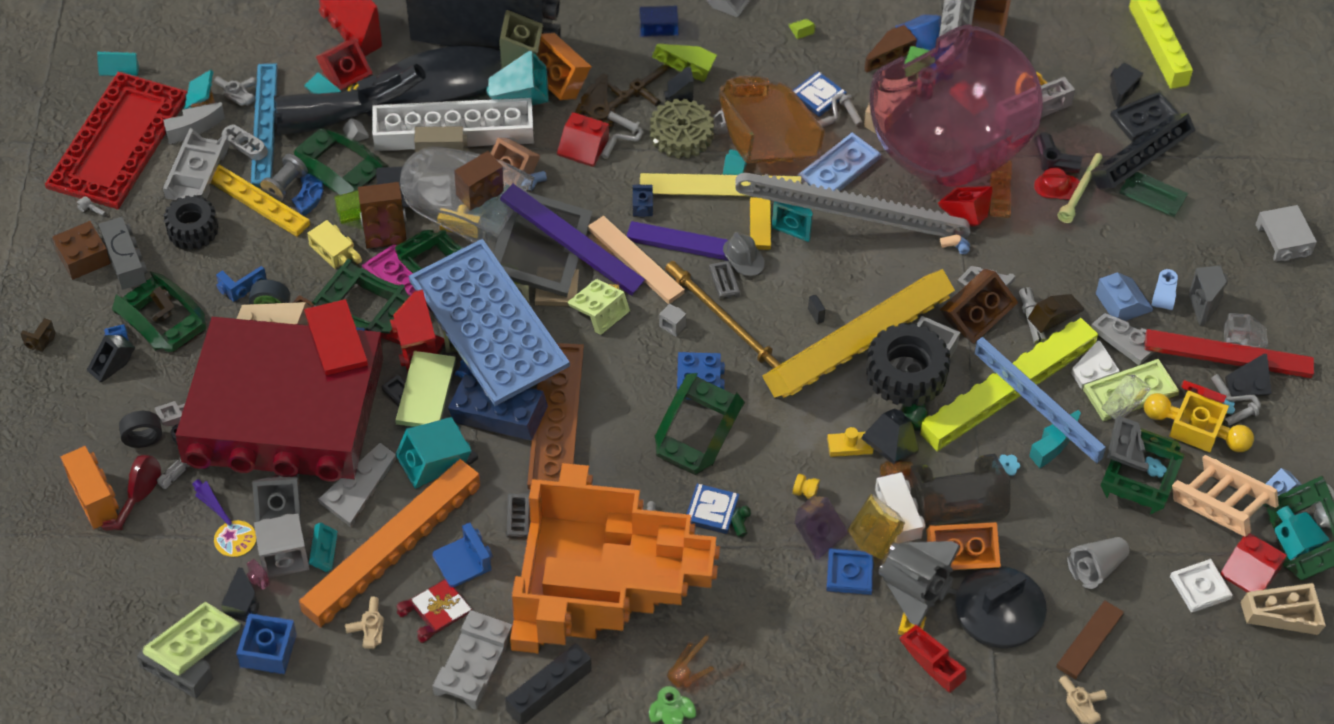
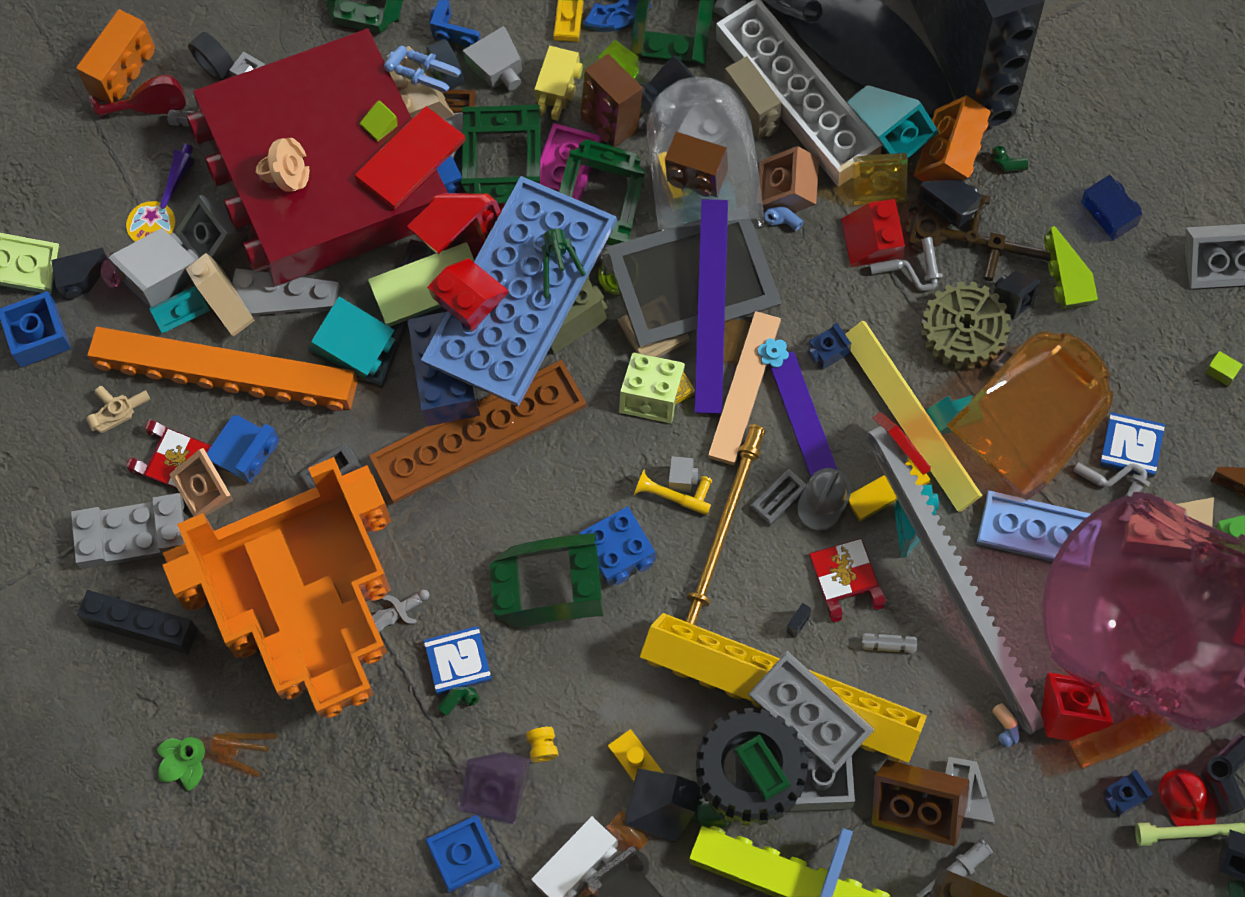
camera: 65 degrees right, 15 degrees up
olive slope [500,10,543,69] -> none
clear yellow slope [848,494,905,560] -> none
none -> light nougat slope [169,448,233,517]
none -> tan slope [186,253,255,336]
none -> light nougat tile [256,138,309,192]
none -> lime slope [360,101,397,141]
none -> medium blue piece [384,46,461,92]
none -> red slope [427,258,509,332]
none -> light grey torso [463,26,522,90]
none -> dark green plant [541,228,586,299]
none -> yellow piece [634,469,712,516]
none -> dark green tile [734,735,791,802]
none -> light grey tile [748,651,874,773]
none -> medium azure plant [758,338,789,368]
none -> flag [809,538,885,623]
none -> clear yellow plate [853,153,908,205]
none -> light grey axle [862,633,917,653]
none -> red tile [872,412,931,475]
none -> black slope [918,180,982,229]
none -> dark green arm [991,146,1028,172]
none -> dark blue brick [1103,770,1153,817]

